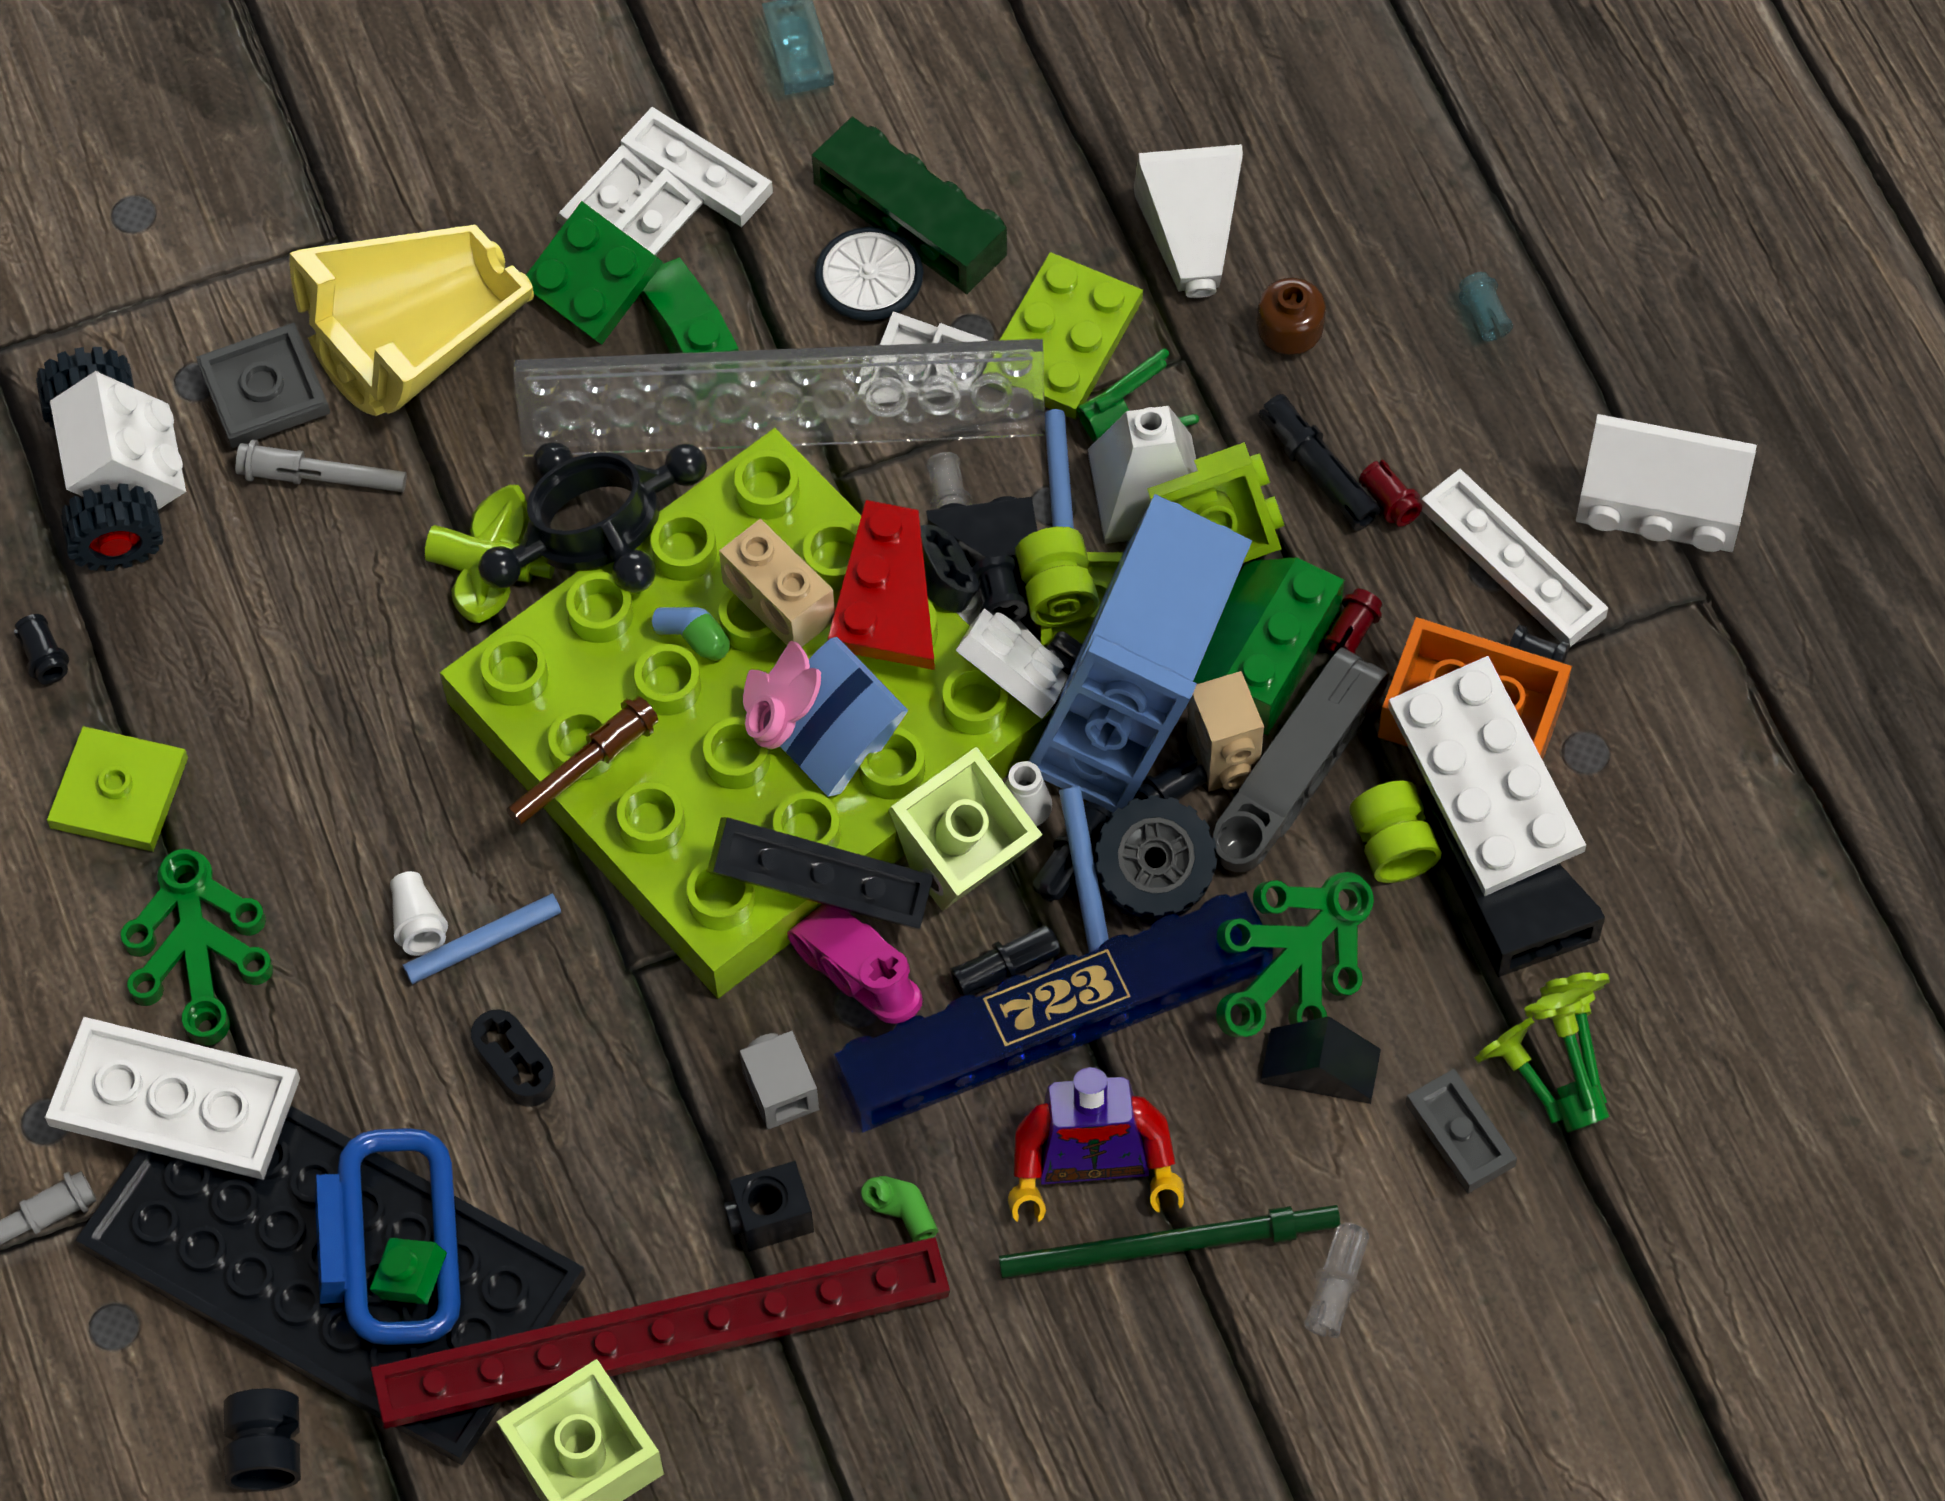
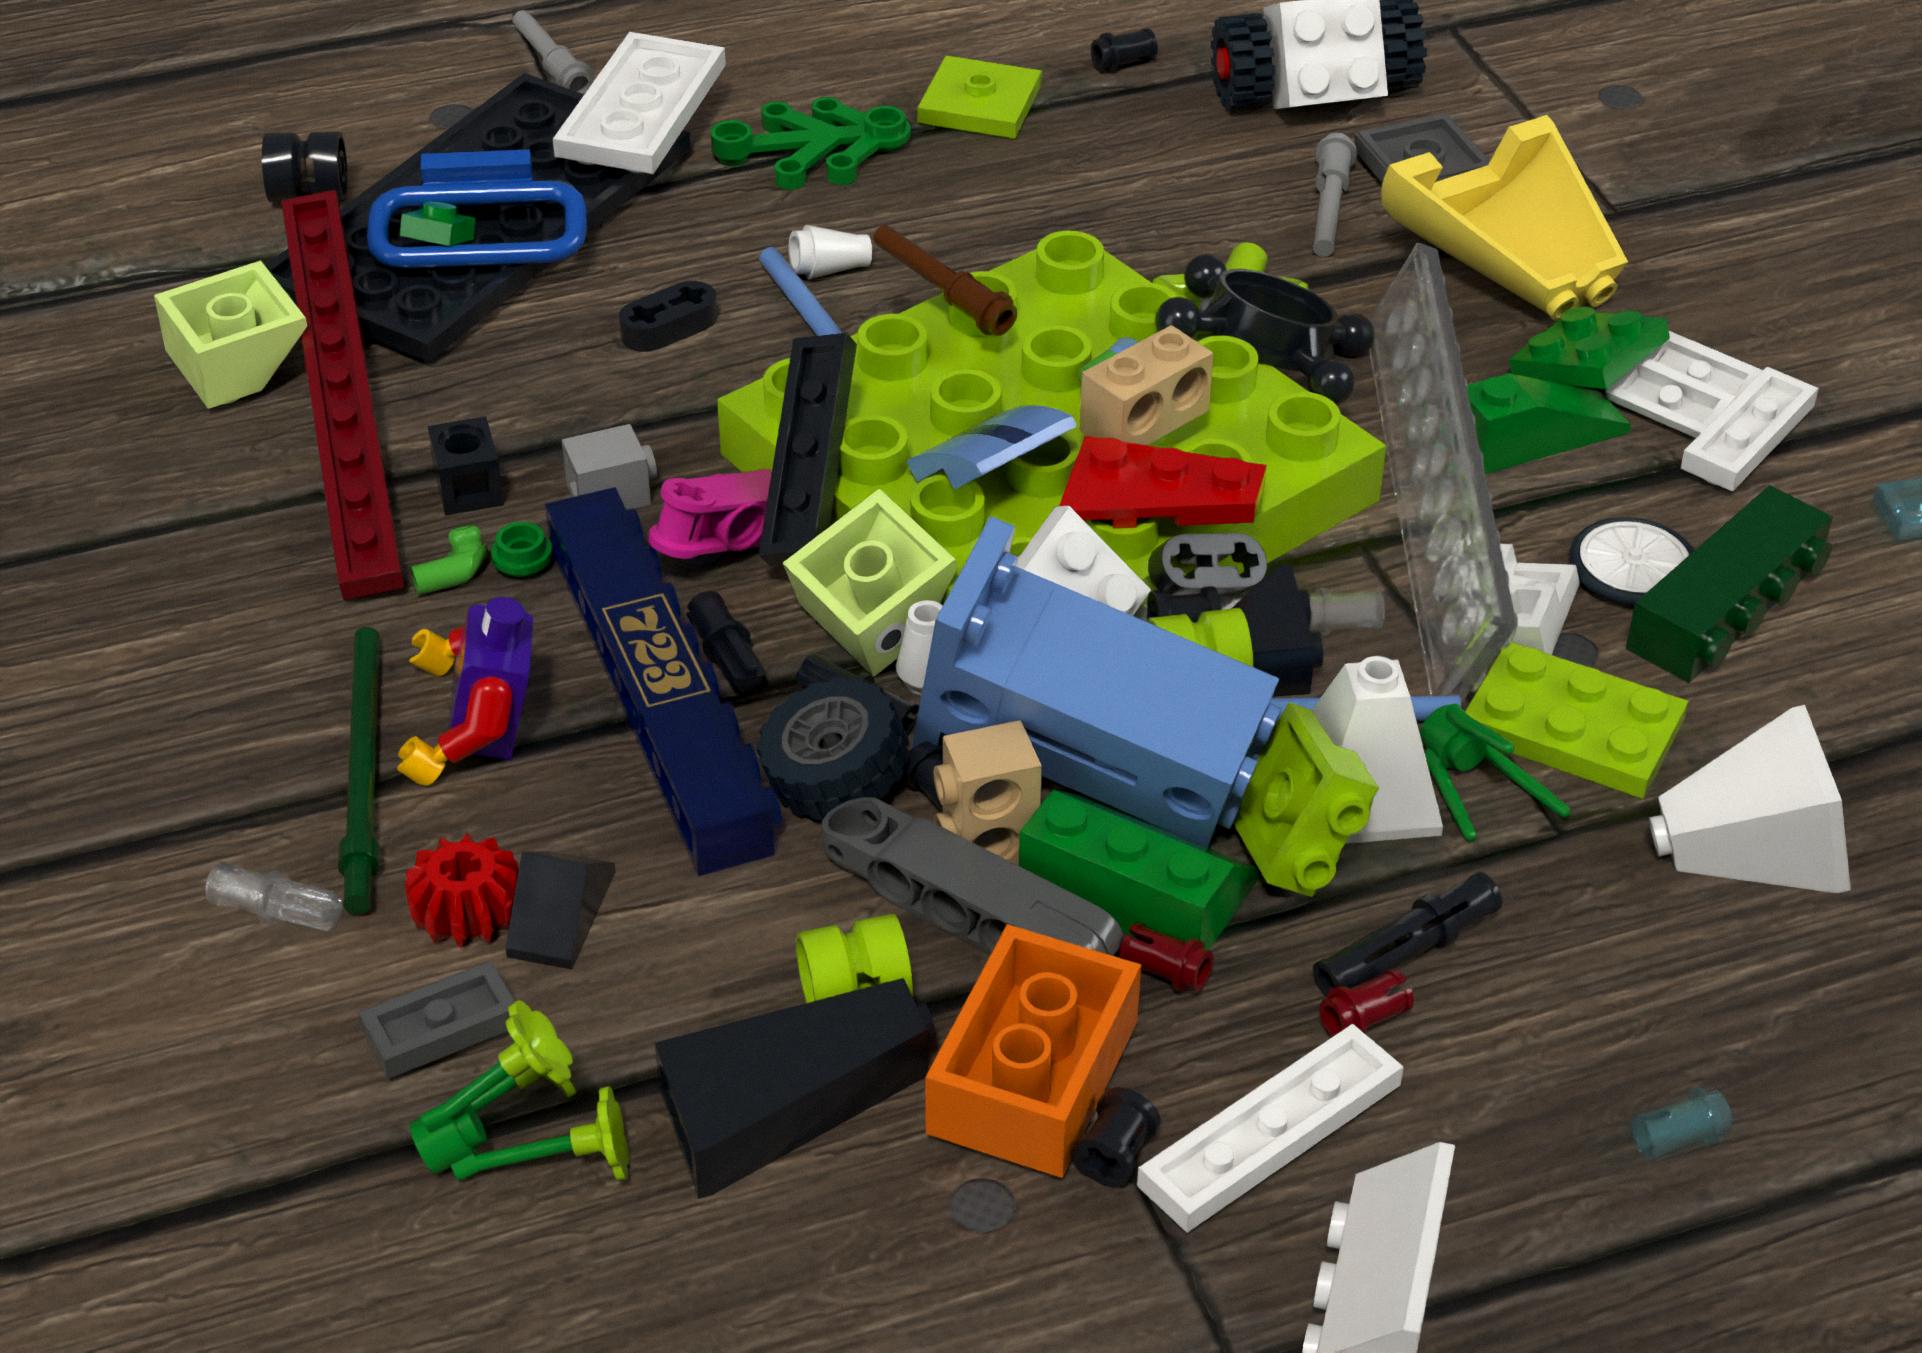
camera: 90 degrees right, 20 degrees down
bright pink plate [743,641,821,749] -> none
medium blue bar [1059,786,1111,953] -> none
green plant [1216,872,1374,1038] -> none
reddish brown head [1257,277,1326,355] -> none
white plate [1388,656,1586,896] -> none
none -> red gear [404,832,519,949]
none -> green plate [491,522,553,577]

